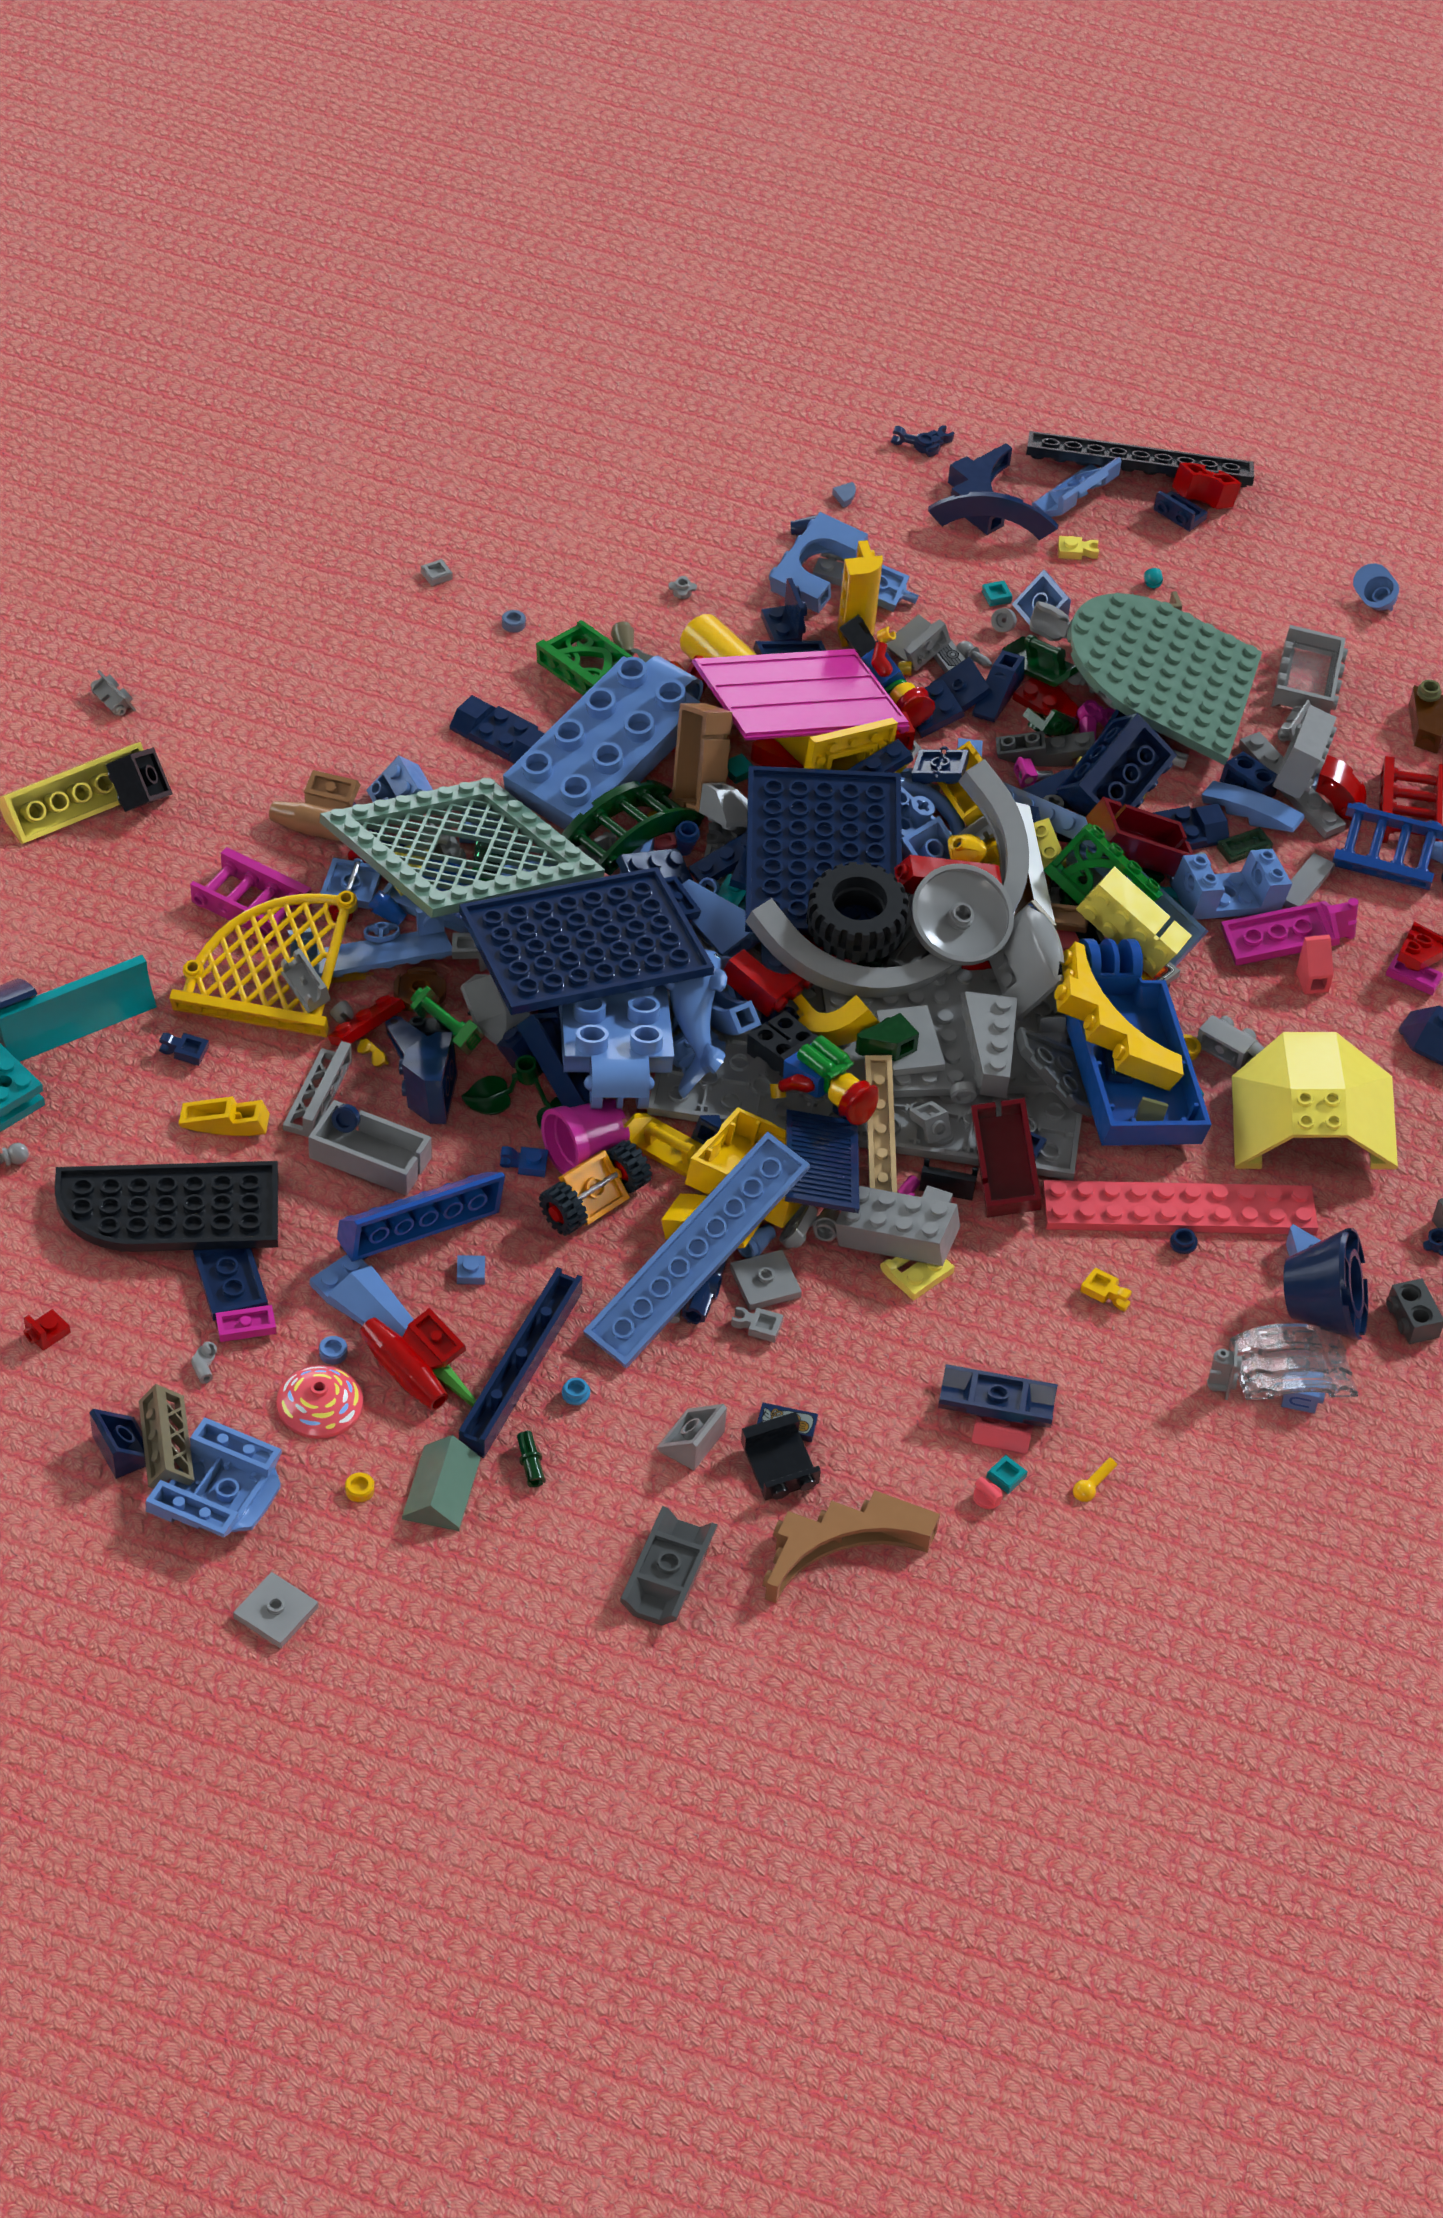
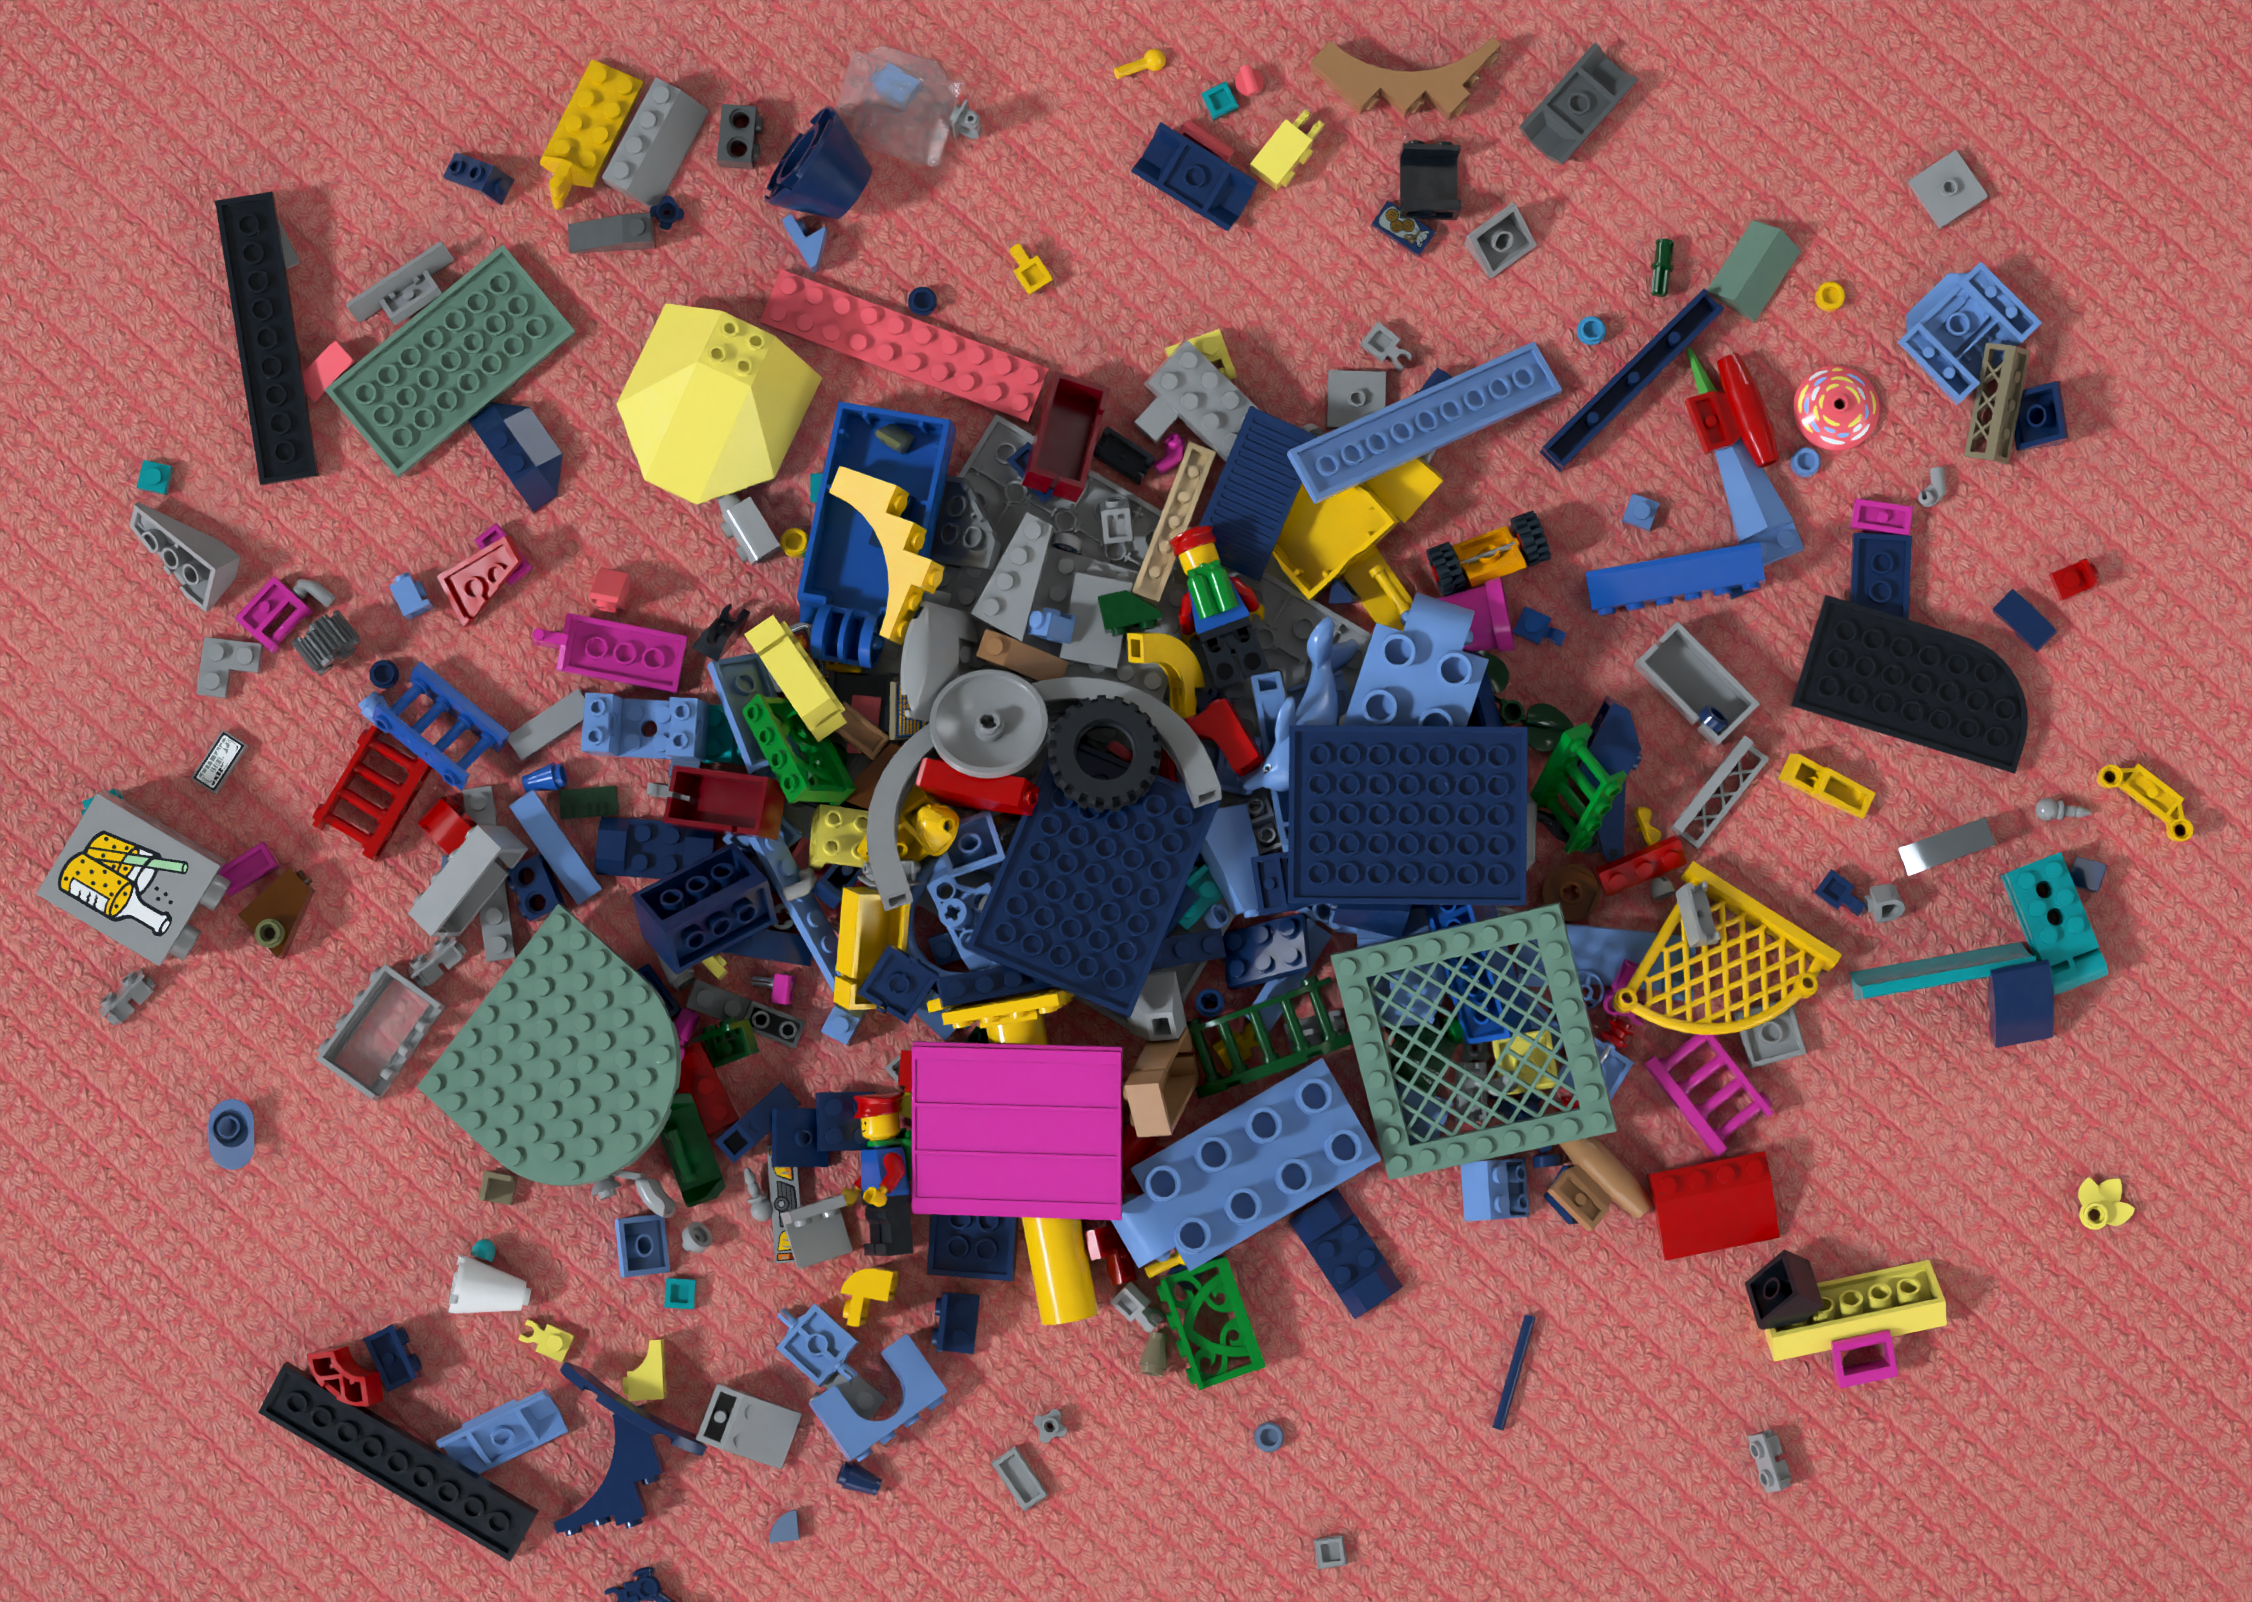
camera: 150 degrees left, 35 degrees up
white sticker [1016,802,1055,922] -> none
none -> white cone [448,1255,531,1314]
none -> blue cone [522,762,567,793]
none -> light yellow arch [623,1339,667,1401]
none -> black hinge [692,604,750,662]
none -> light grey slope [696,1383,802,1469]
none -> light grey arm [782,867,818,902]
none -> medium nougat slope [976,629,1069,682]
none -> light grey tile [991,1446,1049,1512]
none -> medium blue brick [1026,608,1076,644]
none -> light yellow hinge [1250,109,1325,191]
none -> dark blue bar [1492,1314,1536,1431]
none -> dark pink bar [1602,959,1645,1026]
none -> red slope [1646,1151,1780,1261]
none -> light grey plate [1734,1000,1807,1069]
none -> dark pink tile [1831,1330,1898,1388]
none -> light grey plate [1864,884,1905,923]
none -> dark grey slope [1898,817,1996,876]
none -> dark blue slope [1992,589,2057,652]

